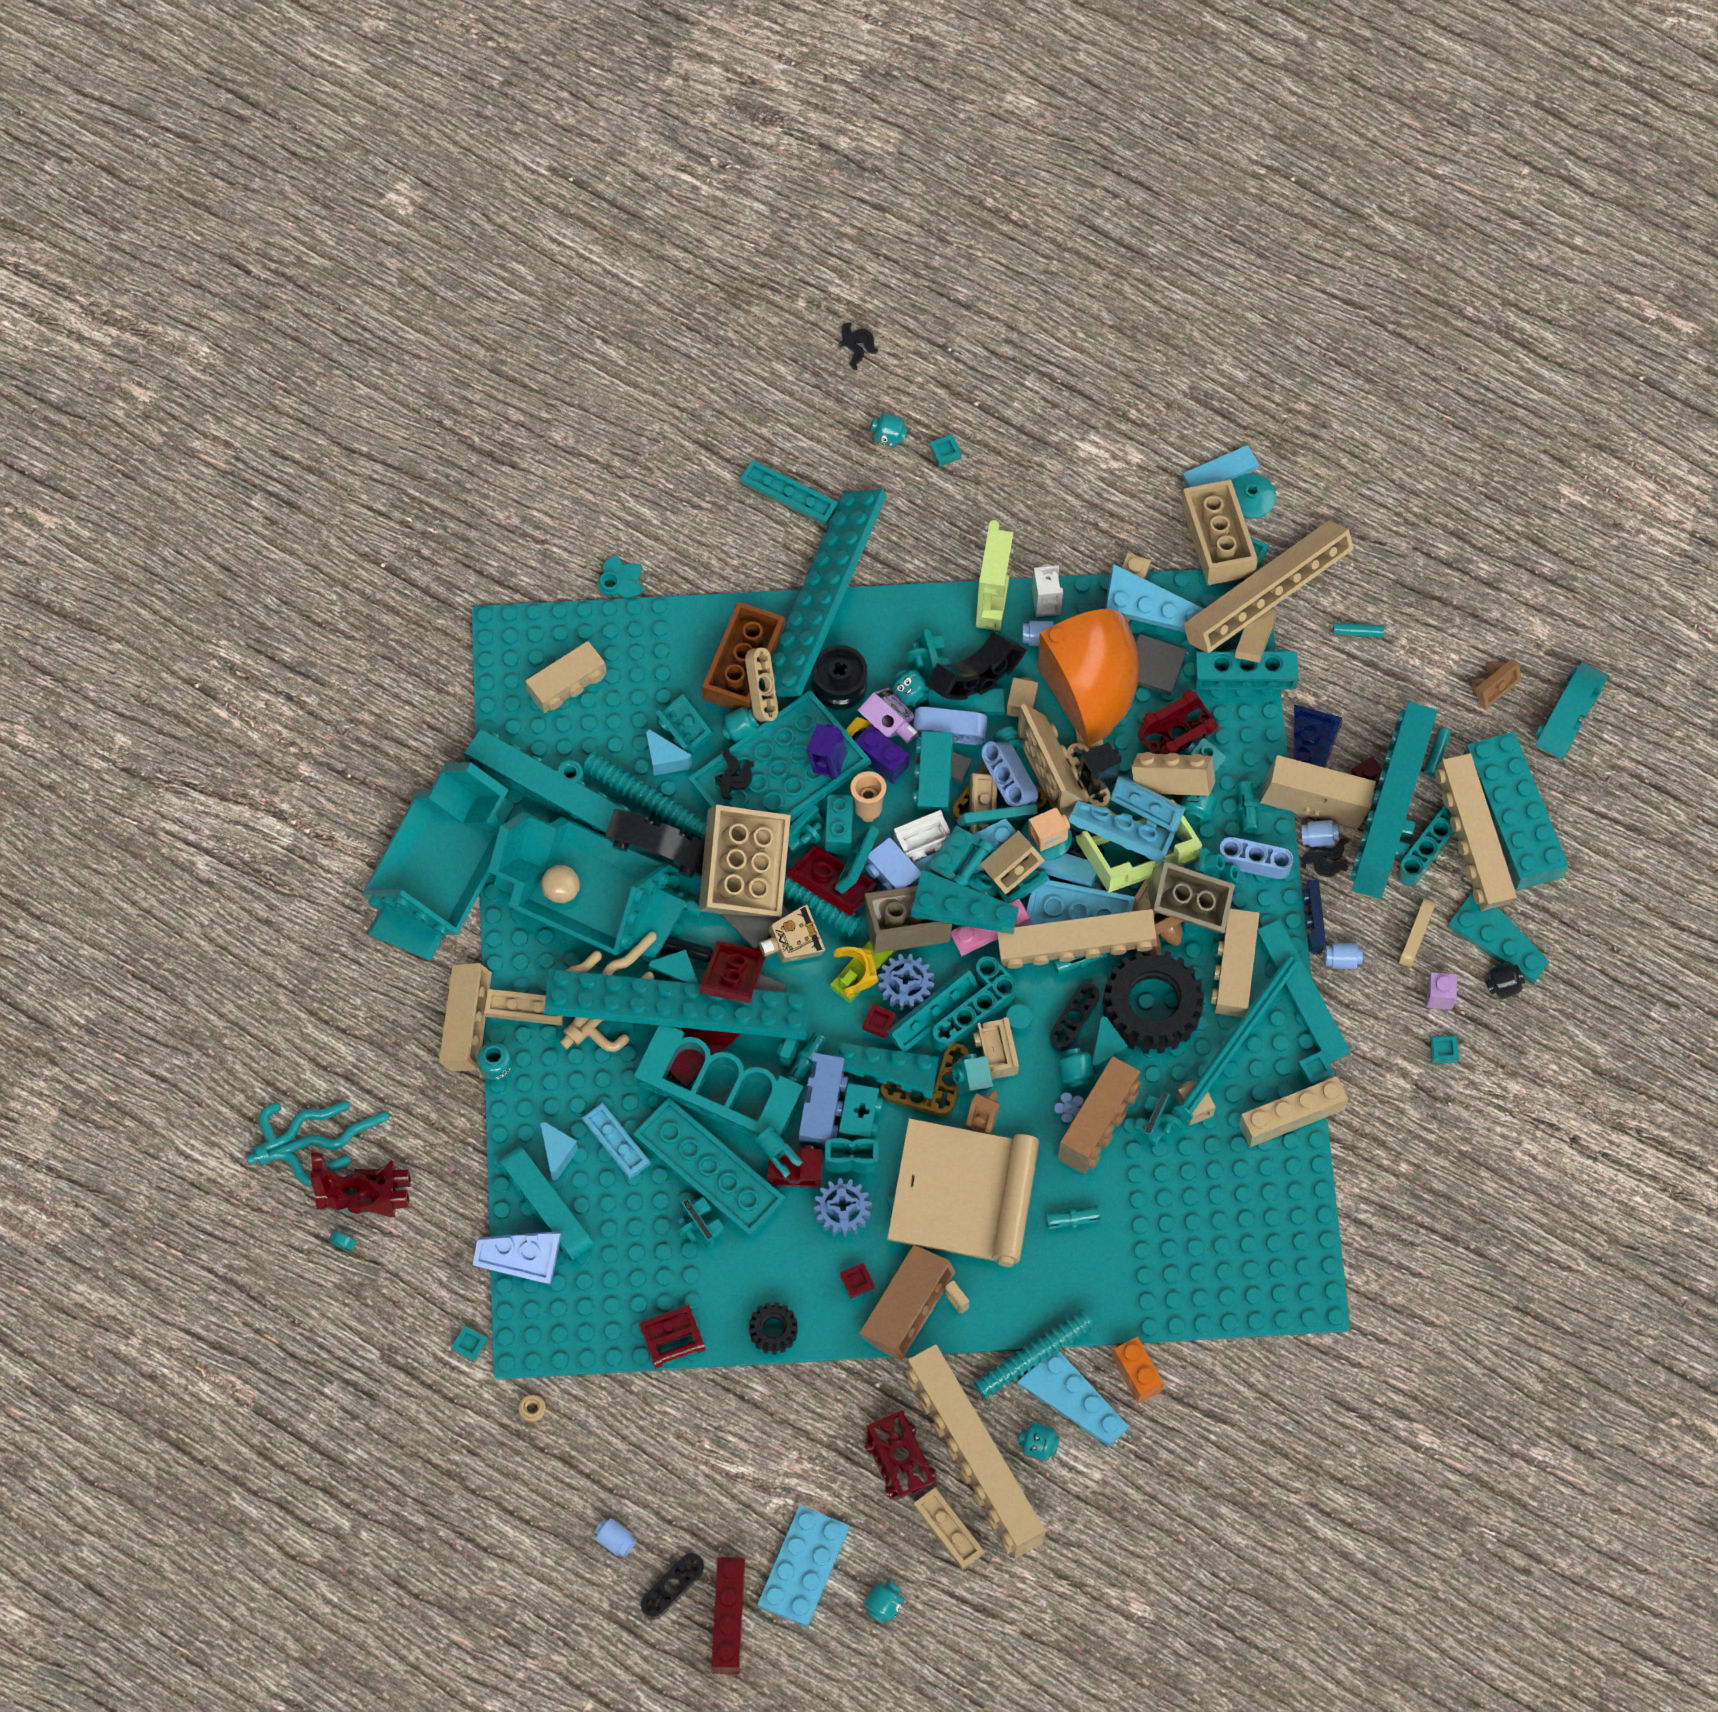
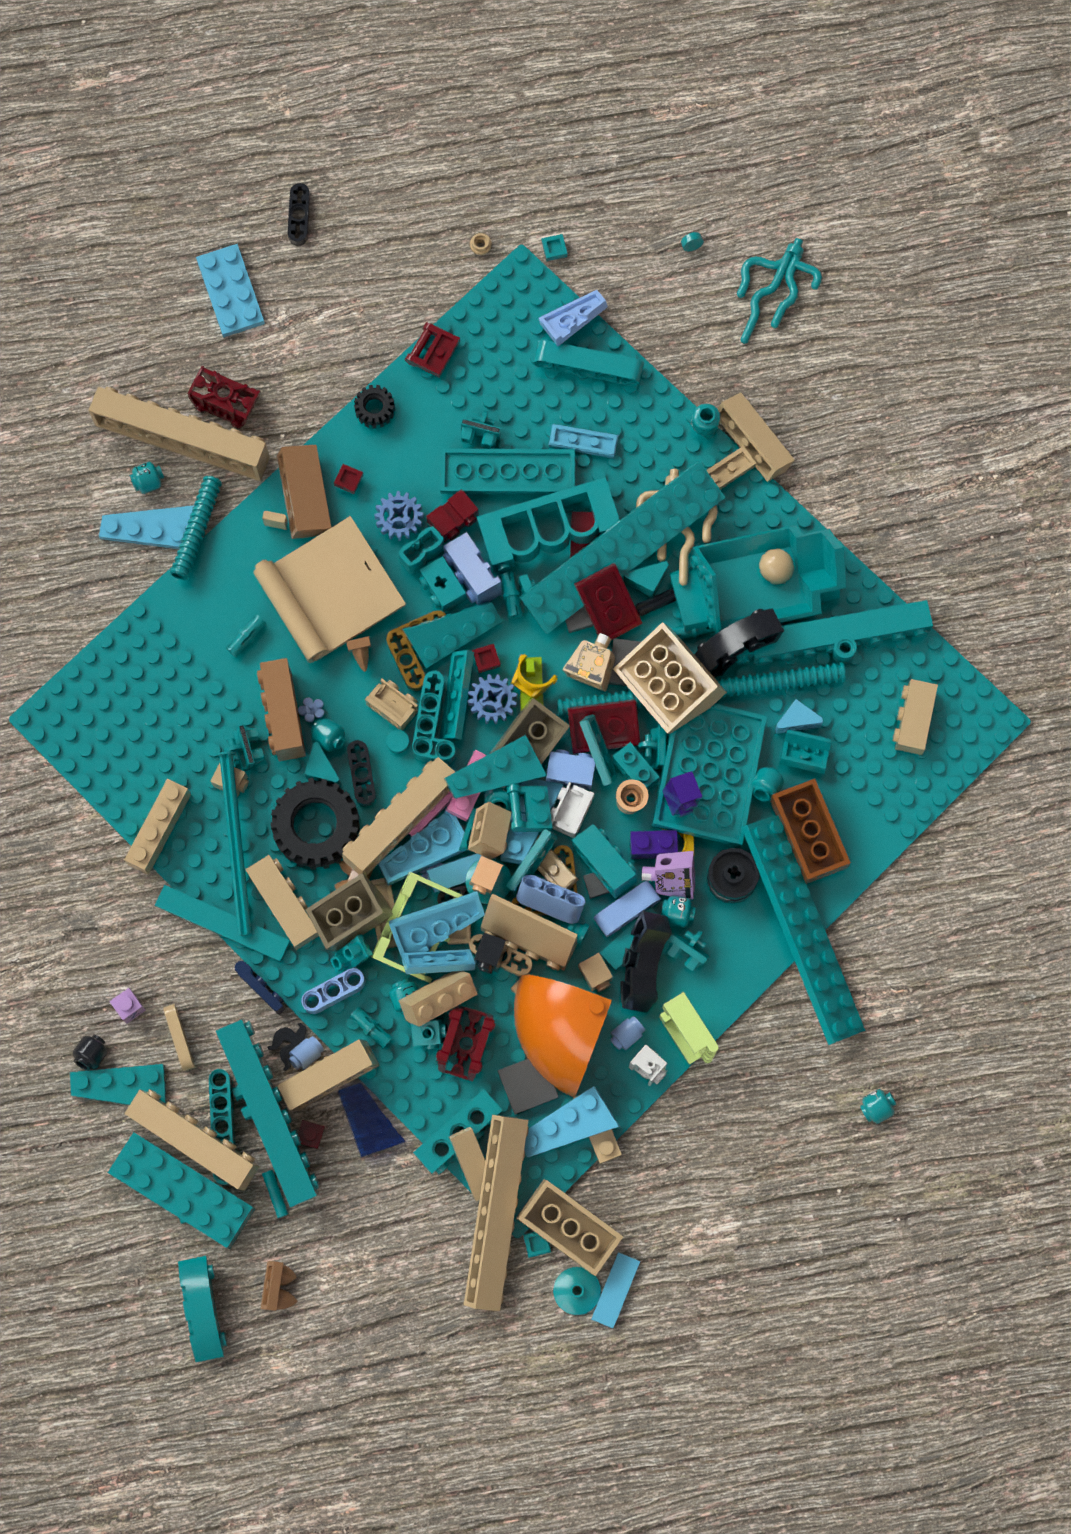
camera: 140 degrees right, 10 degrees up
dark red hips [310,1152,411,1218] -> none
teal panel [361,762,514,961] -> none
medium azure slope [540,1122,578,1181] -> none
light blue brick [595,1518,637,1557] -> none
teal plate [598,555,644,598] -> none
dark red brick [711,1557,745,1675] -> none
black piece [715,748,754,800] -> none
teal plate [740,460,838,526] -> none
tan beam [745,648,778,722] -> none
teal hinge [755,1126,802,1178] -> none
black piece [839,322,878,370] -> none
teal head [864,1580,905,1624] -> none
tan plate [913,1488,985,1570] -> none
teal plate [929,434,962,467] -> none
teal brick [952,1054,993,1096] -> none
orange brick [1112,1337,1164,1404] -> none
teal plate [1298,1051,1334,1087] -> none
light blue brick [1325,943,1363,969] -> none
teal piece [1333,622,1384,638] -> none
teal tile [1430,1036,1459,1064] -> none

